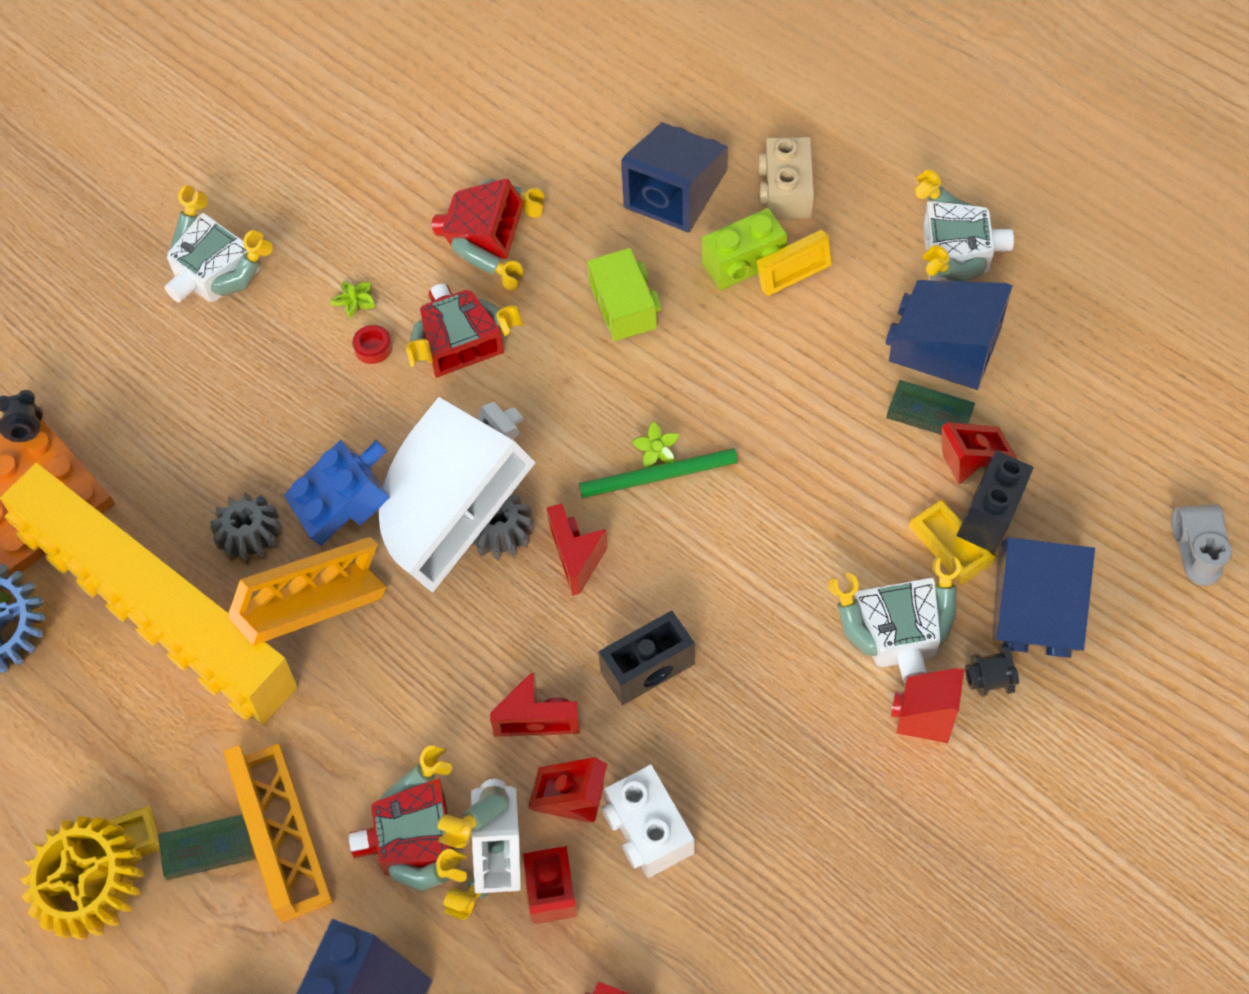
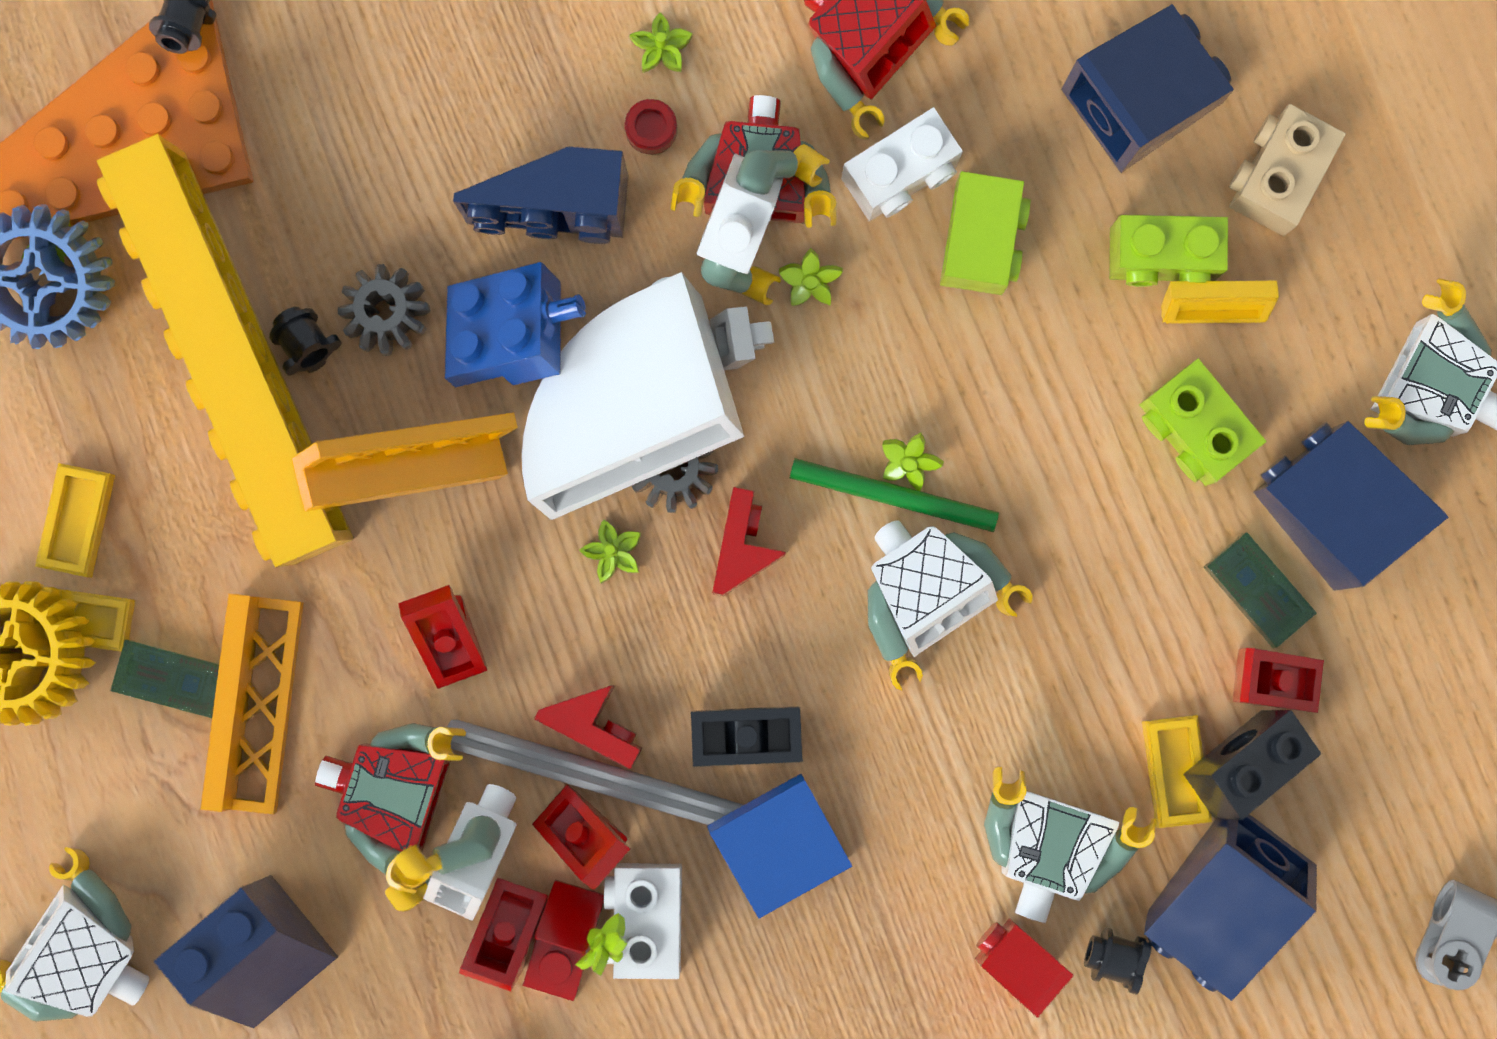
camera: 25 degrees right, 25 degrees up
none -> yellow tile [35,463,115,578]
none -> black brick [269,307,342,376]
none -> red slope [398,585,488,689]
none -> light grey axle [447,719,743,825]
none -> dark blue slope [453,146,629,244]
none -> red slope [522,879,604,1001]
none -> lime plant [575,913,627,976]
none -> lime plant [579,519,641,584]
none -> torso [697,144,830,306]
none -> blue tile [707,774,852,918]
none -> lime plant [779,248,843,306]
none -> white brick [841,107,963,222]
none -> white torso [867,521,1033,691]
none -> lime brick [1139,358,1267,486]

